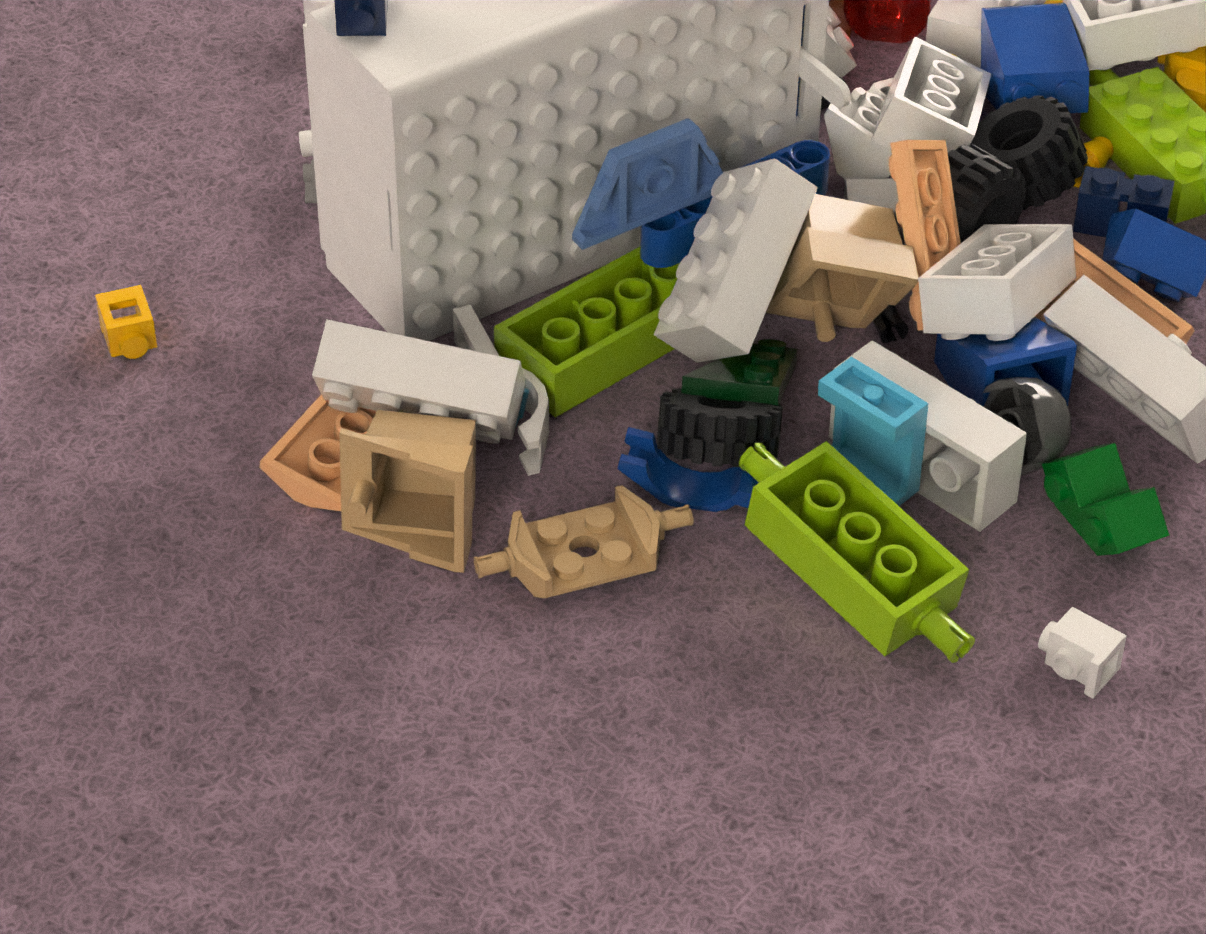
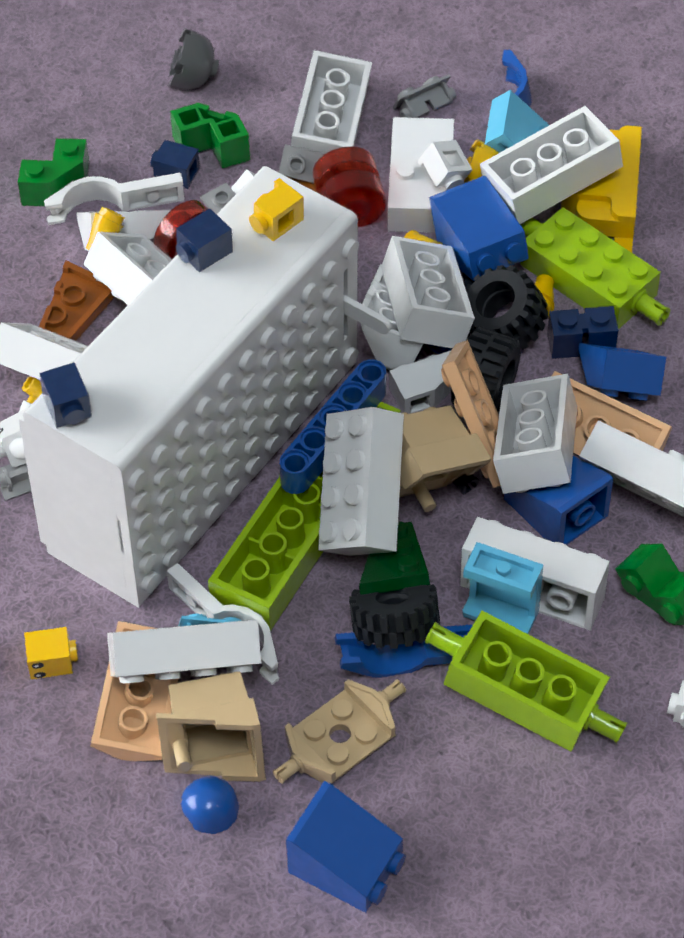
camera: 20 degrees left, 10 degrees up
medium blue wing [572,118,723,250] -> none
dark grey cylinder [981,377,1072,476] -> none
none -> yellow brick [24,627,78,679]
none -> blue hair [181,775,239,834]
none -> blue slope [286,781,406,913]

